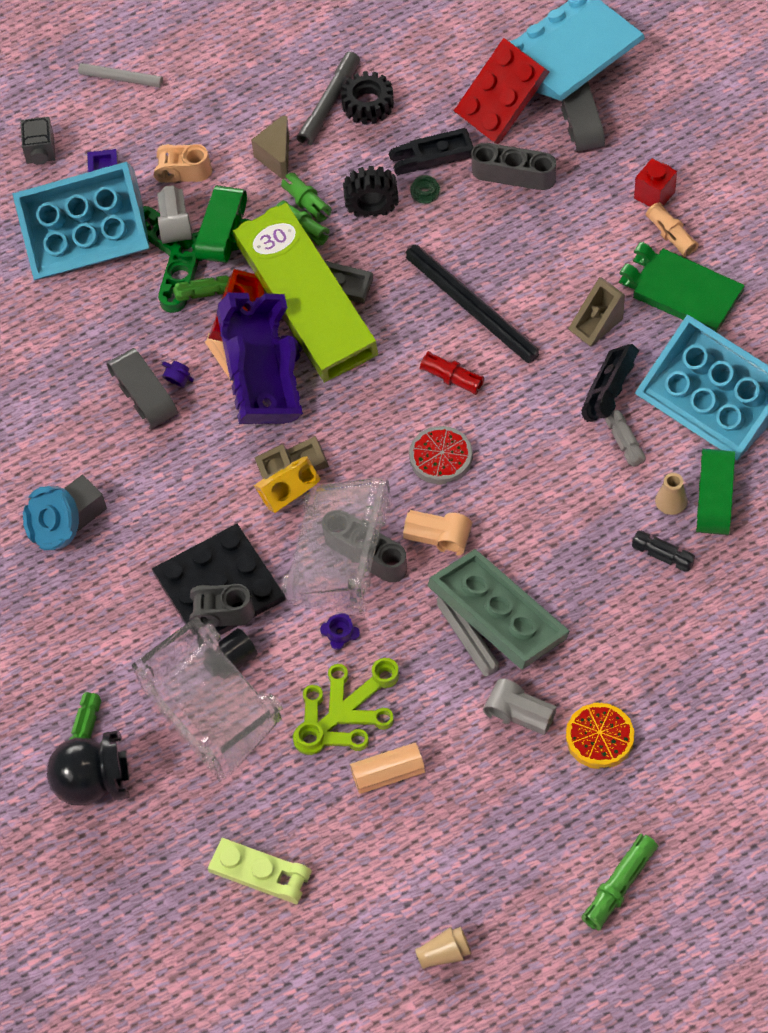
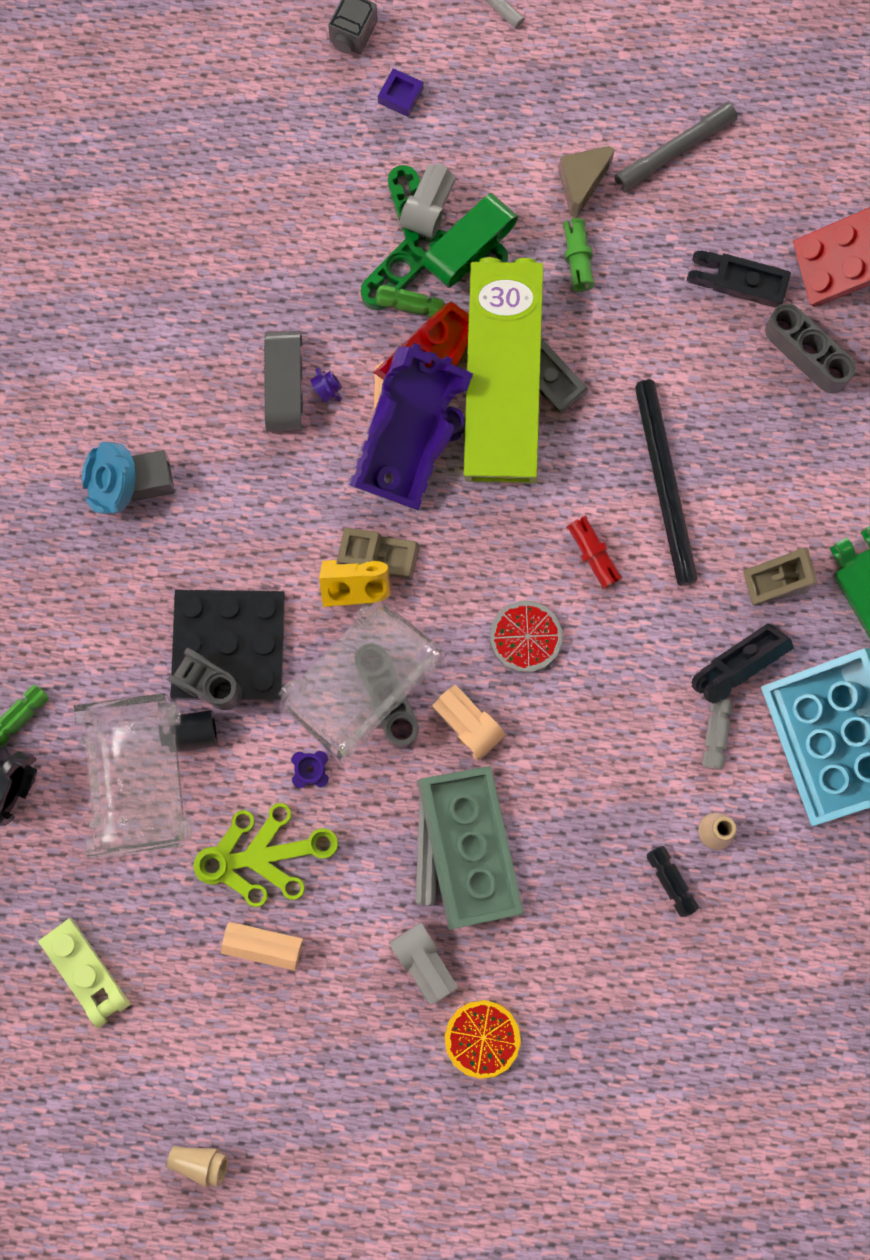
camera: 25 degrees right, 20 degrees up
medium azure slope [12,162,150,280] -> none
light nougat piece [154,144,212,183] -> none
bright green pin [276,200,330,246] -> none
black tyre [341,71,394,125] -> none
black tyre [343,166,399,218] -> none
clear green plate [410,175,440,204] -> none
bright green pin [581,834,658,931] -> none
green beam [696,448,735,535] -> none

